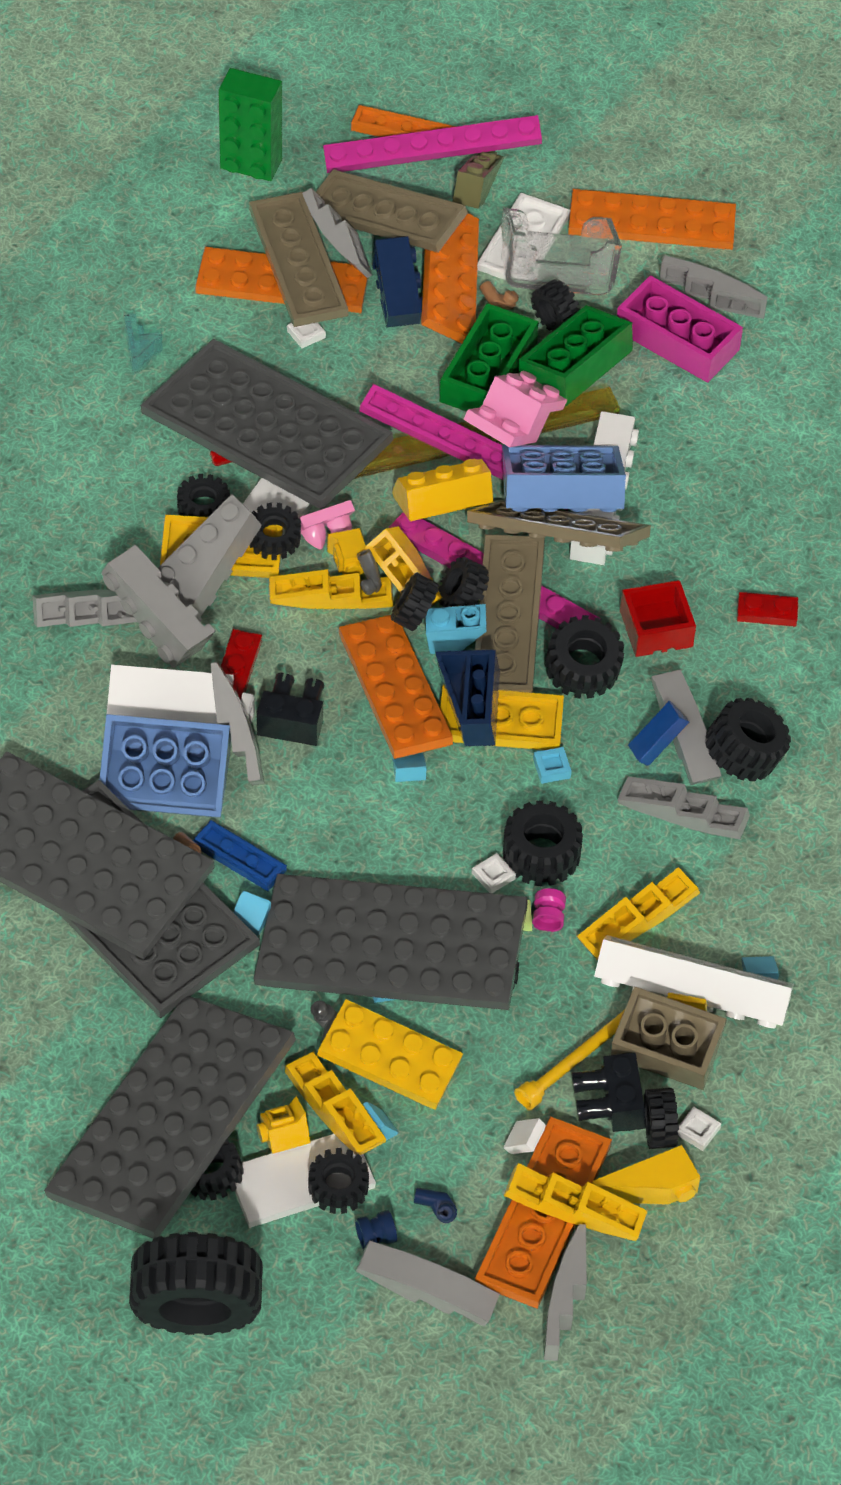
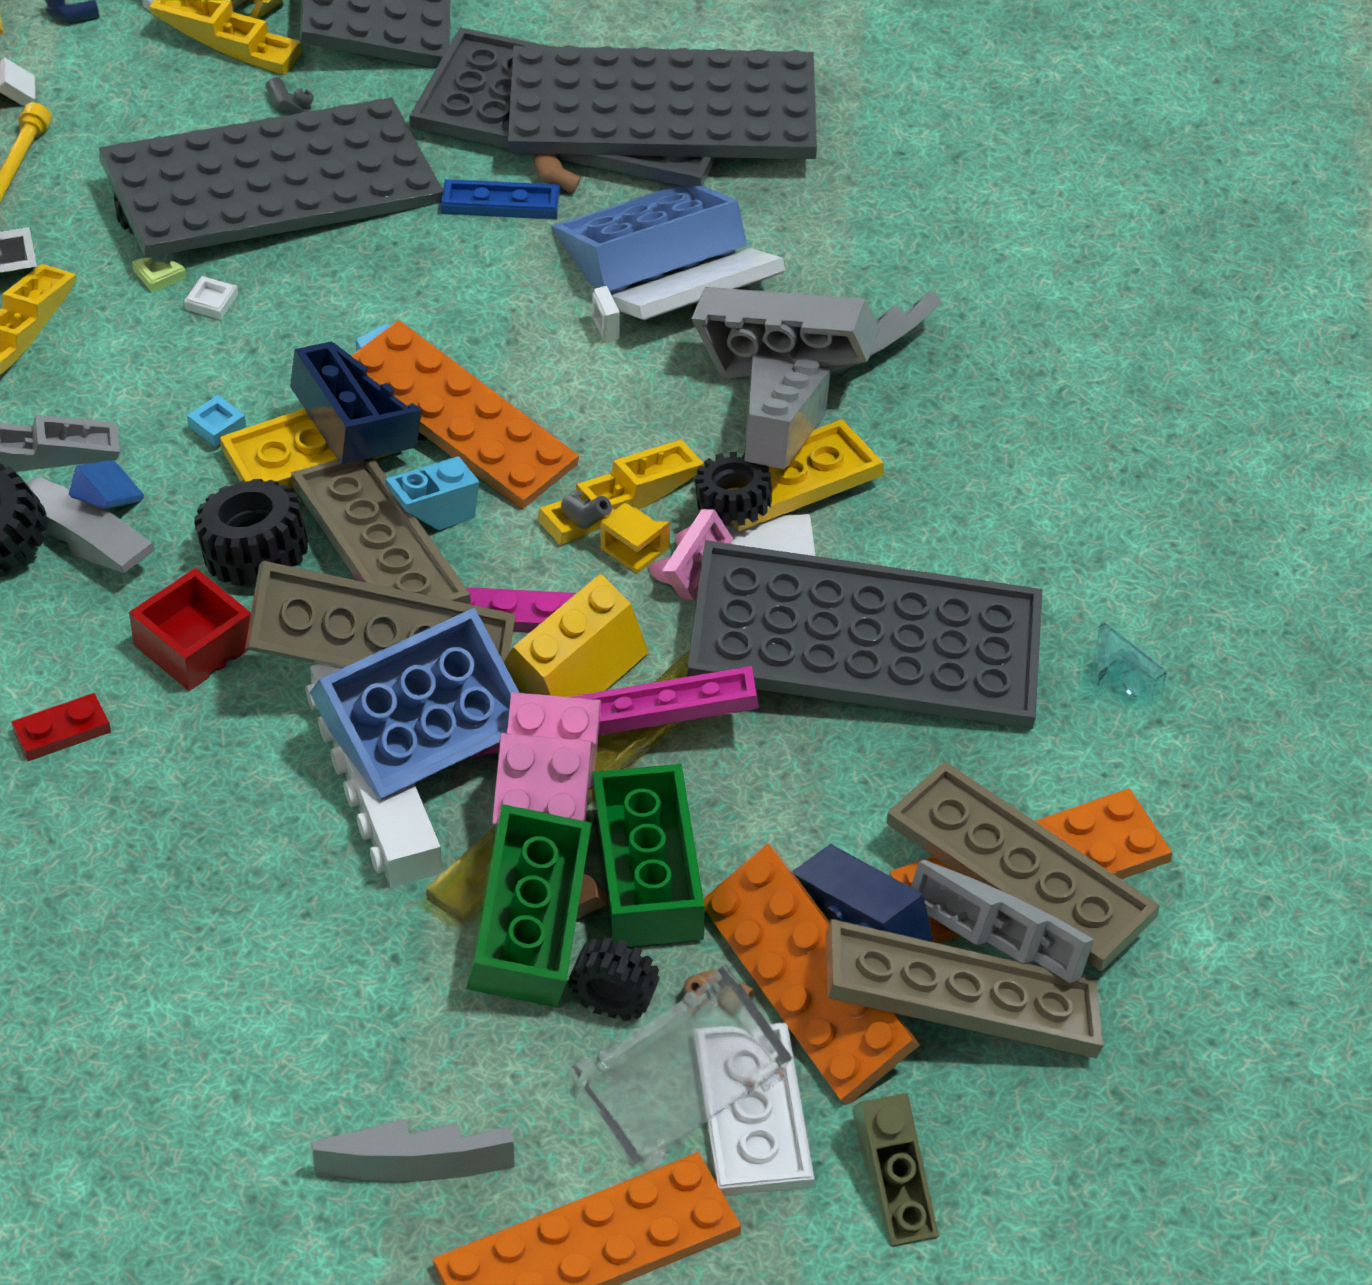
camera: 150 degrees right, 5 degrees down
black tyre [177,474,230,517] -> none
light grey slope [211,662,265,786] -> none
green brick [219,68,282,181] -> none
red plate [221,629,262,700] -> none
medium azure slope [233,891,271,937] -> none
black brick [257,673,325,746] -> none
yellow plate [317,999,463,1110] -> none
dark pink plate [323,115,542,173] -> none
orange plate [351,105,457,137] -> none
medium azure slope [363,1102,399,1141] -> none
yellow slope [365,526,442,607] -> none
black tyre [391,572,439,631] -> none
black tyre [438,557,489,607] -> none
black tyre [502,800,583,886] -> none
dark pink wheel [532,888,566,932] -> none
dark pink brick [617,275,743,383] -> none

